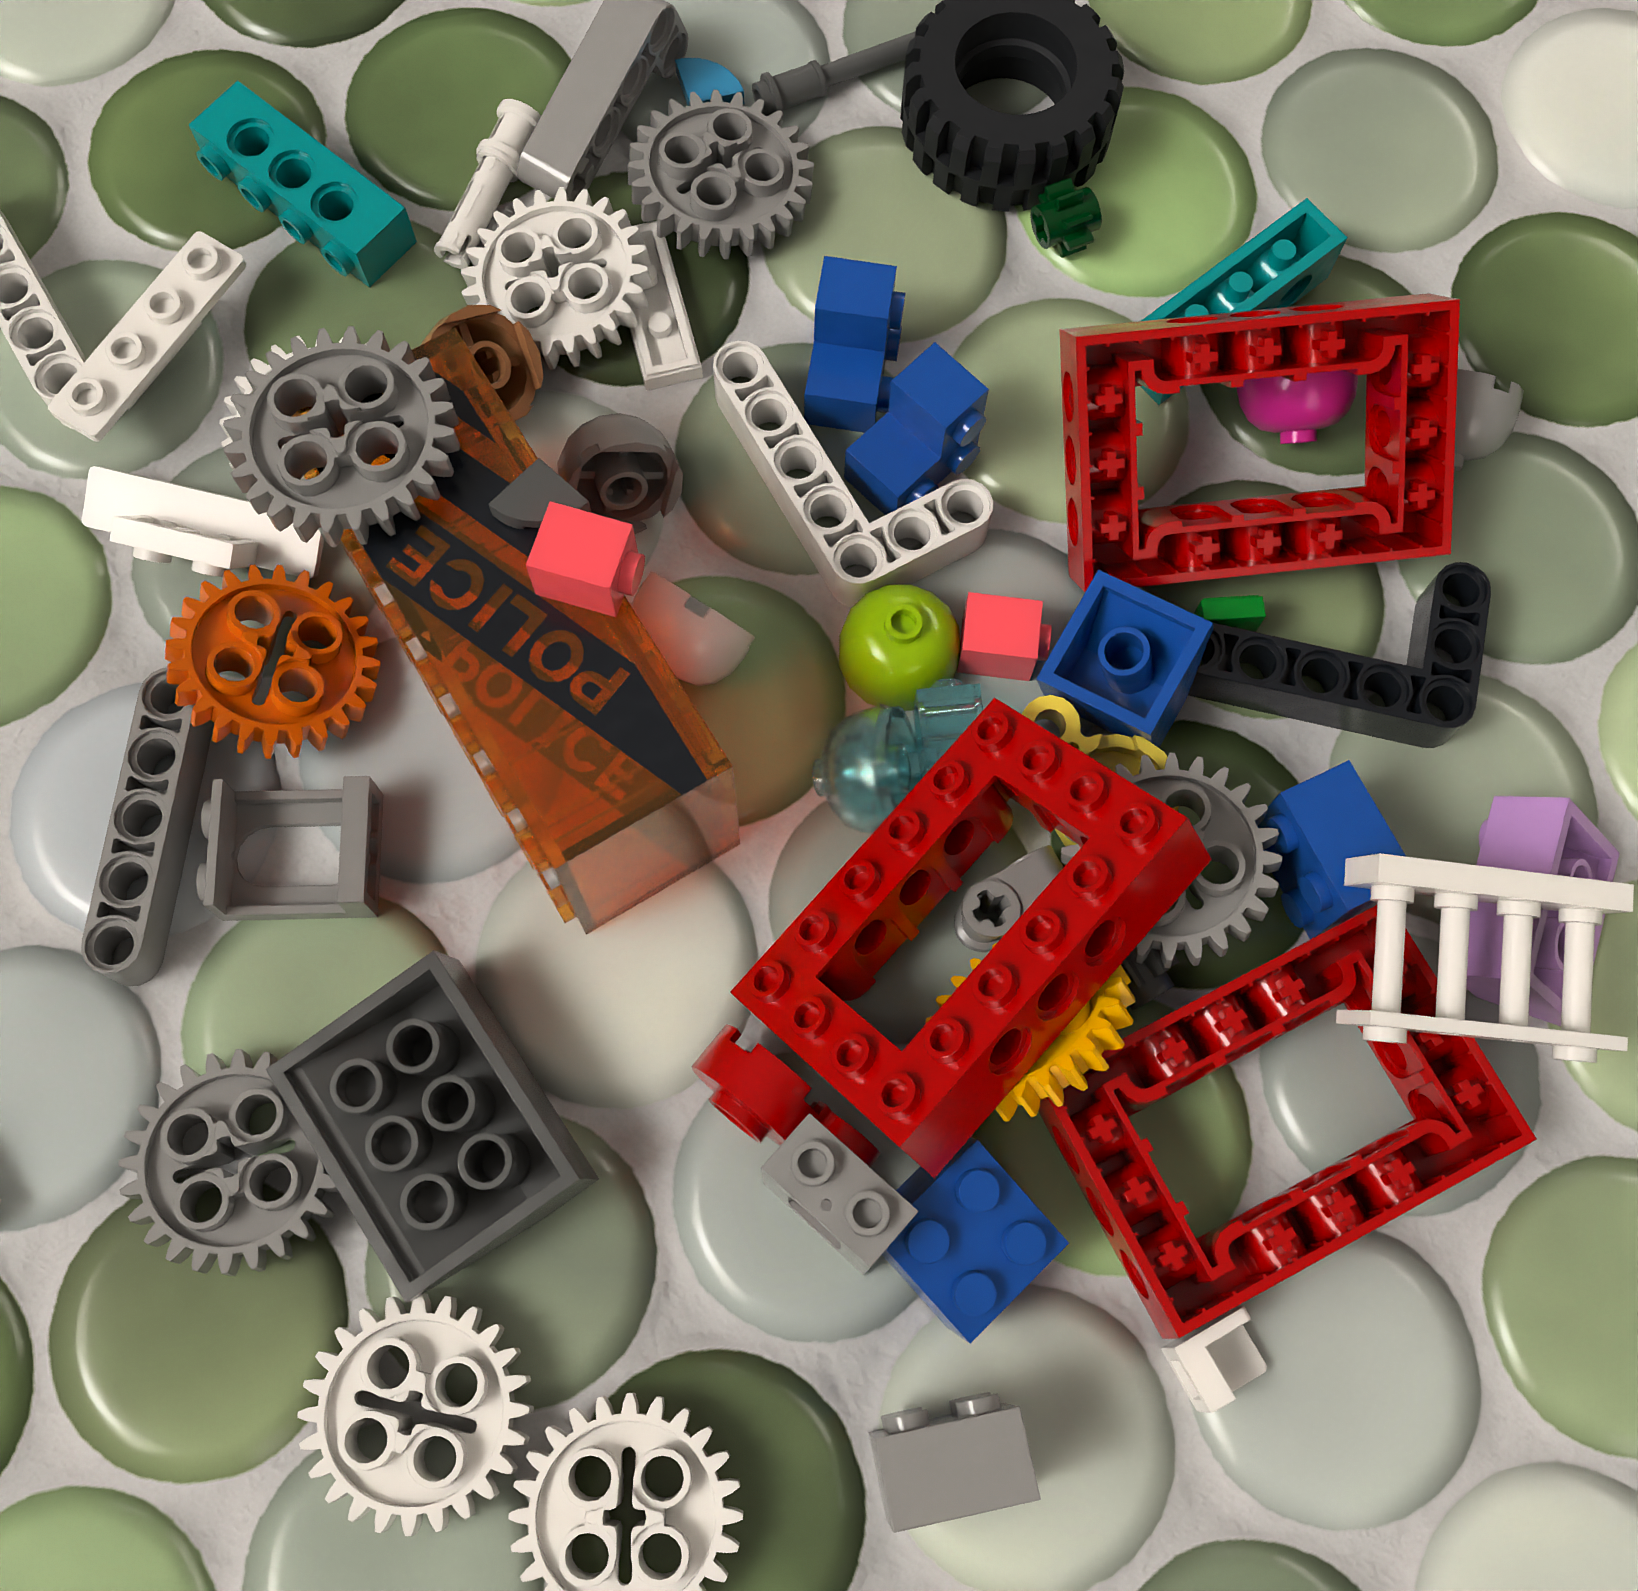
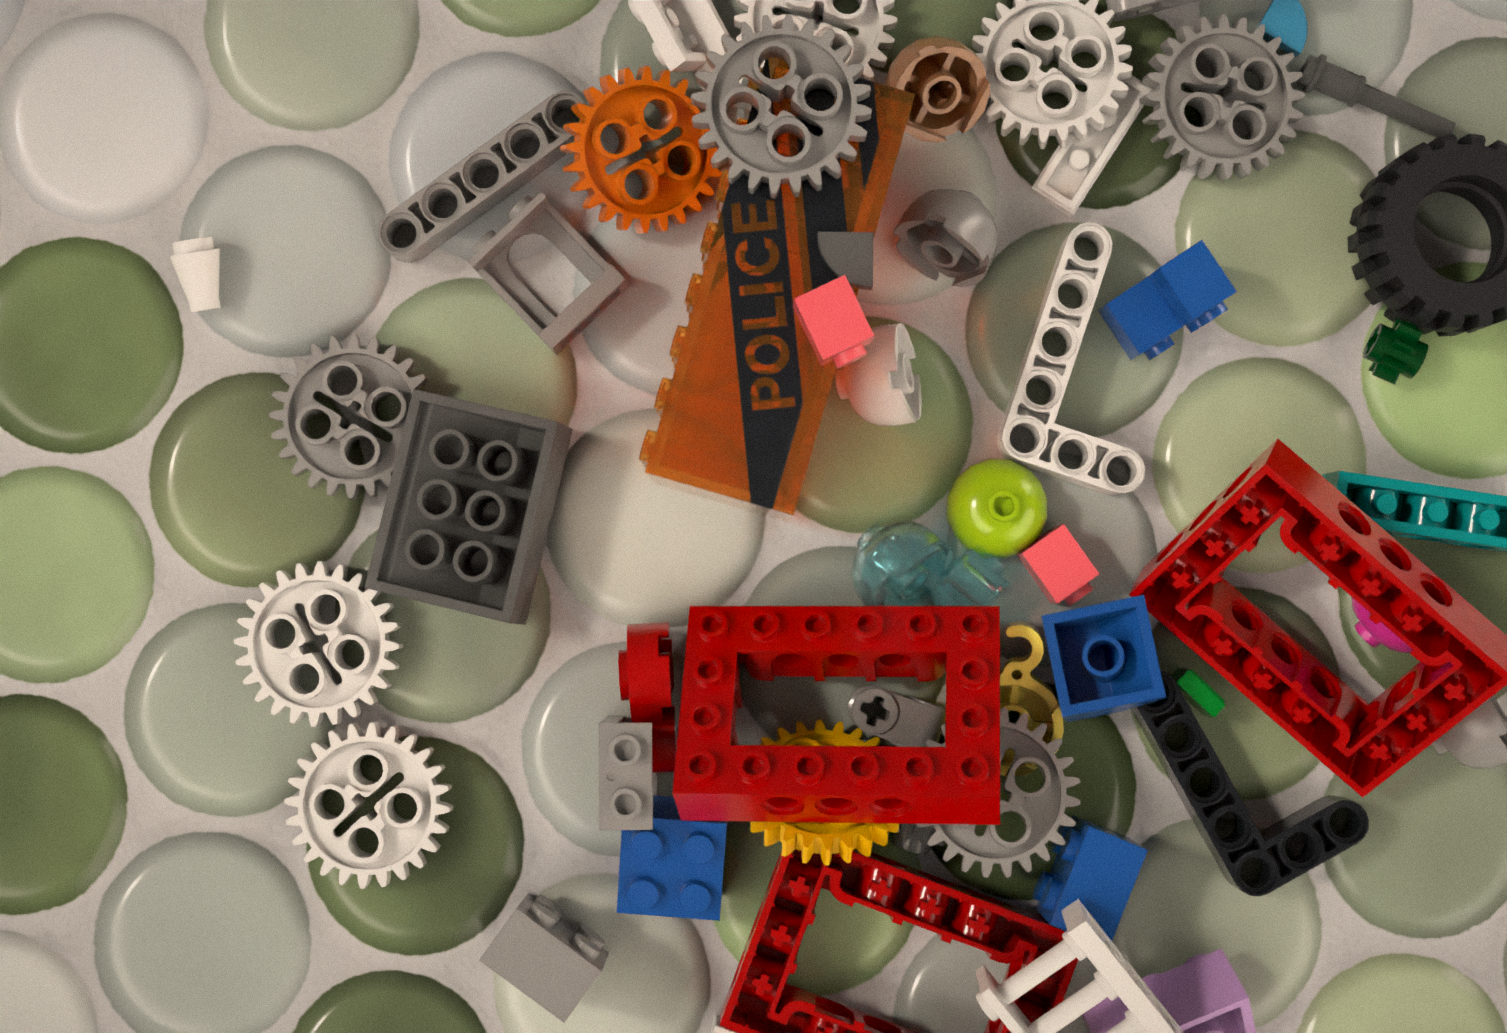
camera: 50 degrees right, 15 degrees up
blue brick [844,342,989,515] -> none

